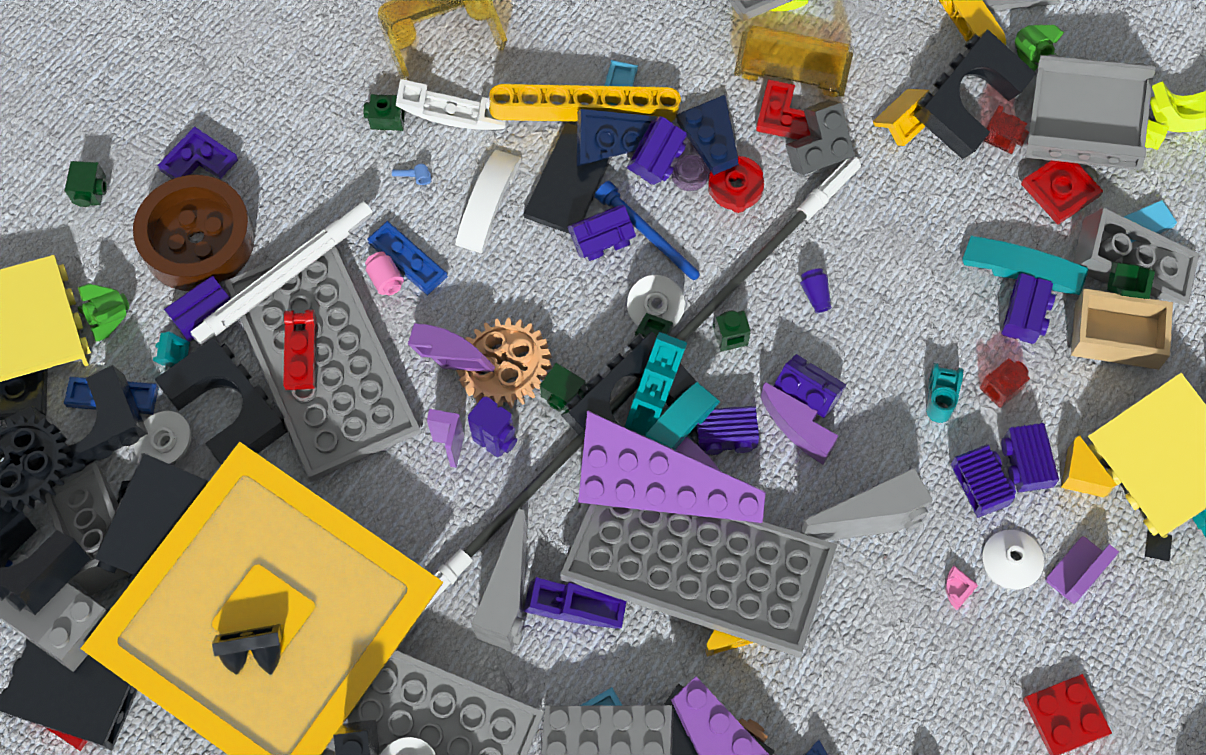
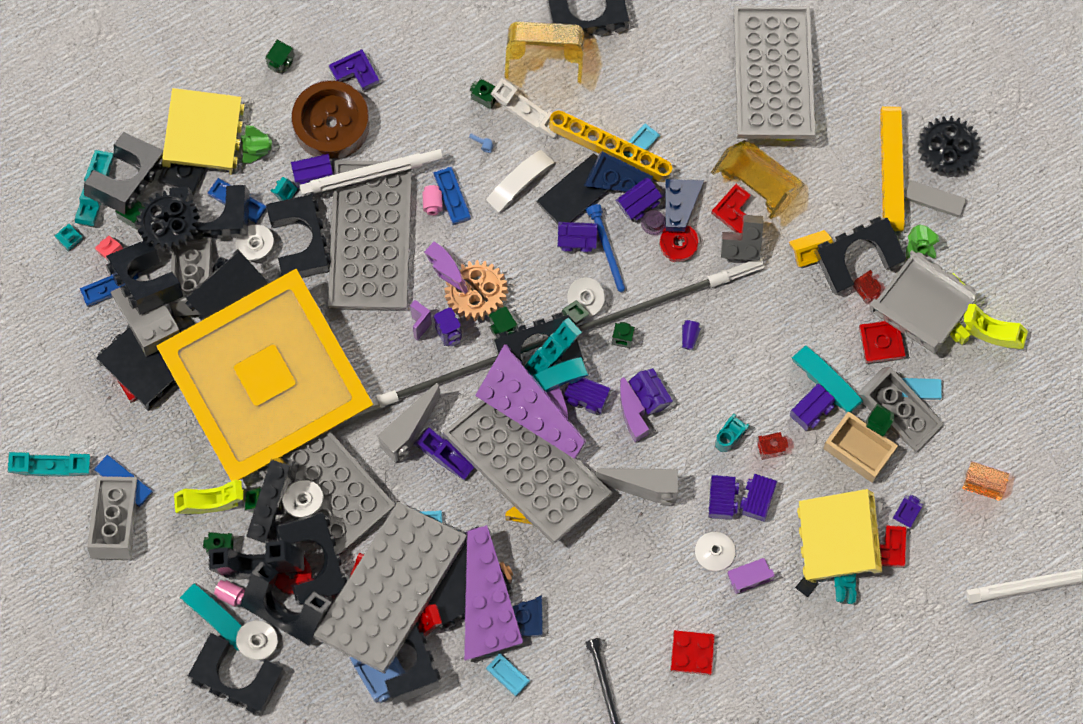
camera: 25 degrees right, 5 degrees up
black tile [212,624,283,675] -> none
red plate [283,309,316,390] -> none
bright pink tile [945,565,978,610] -> none
yellow slope [1061,436,1117,497] -> none

